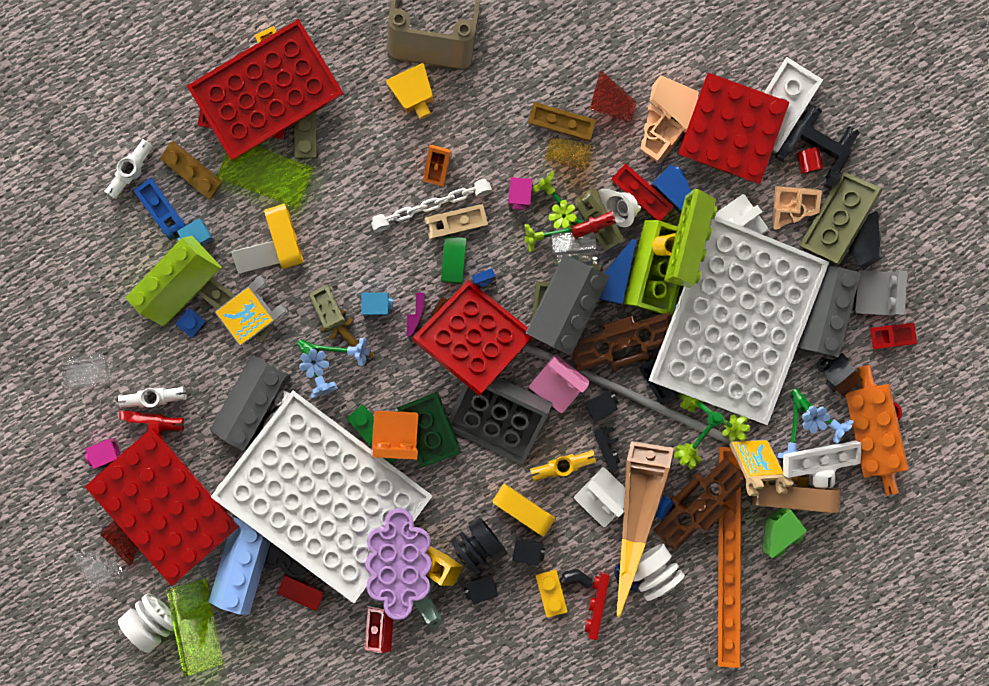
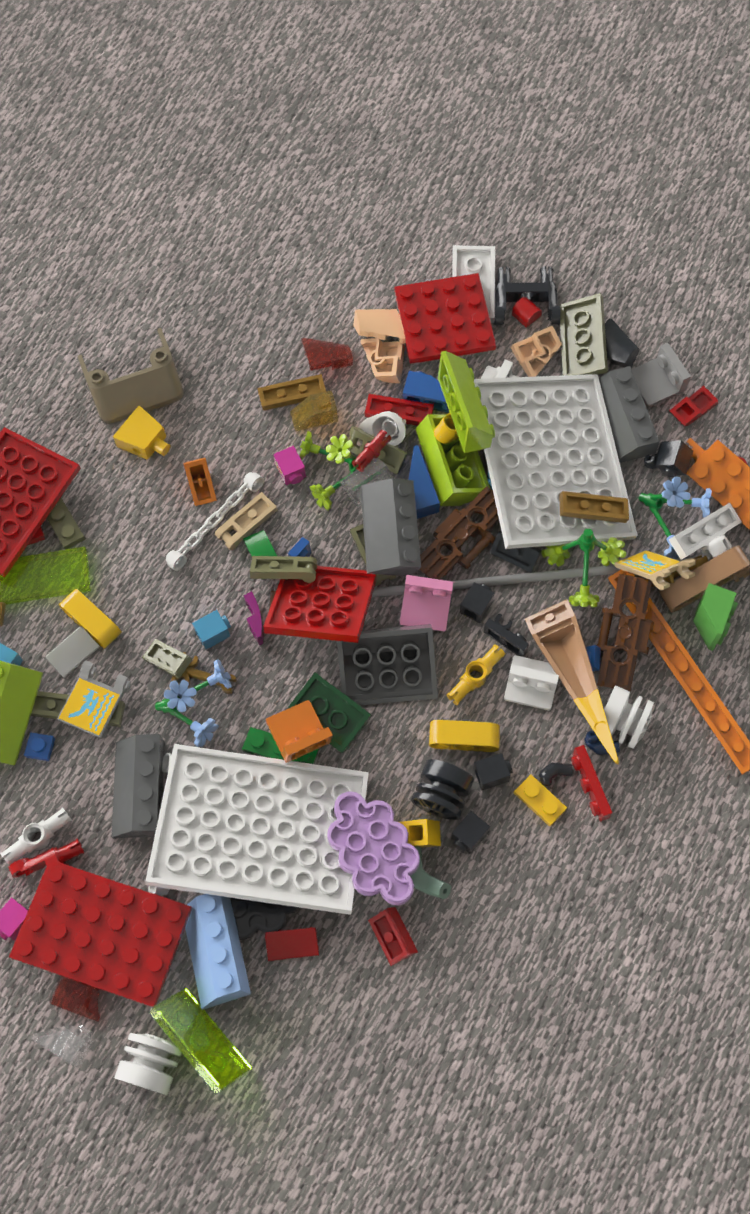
camera: 30 degrees left, 20 degrees down
none -> olive plate [250,556,318,583]
none -> pearl gold plate [559,491,629,523]

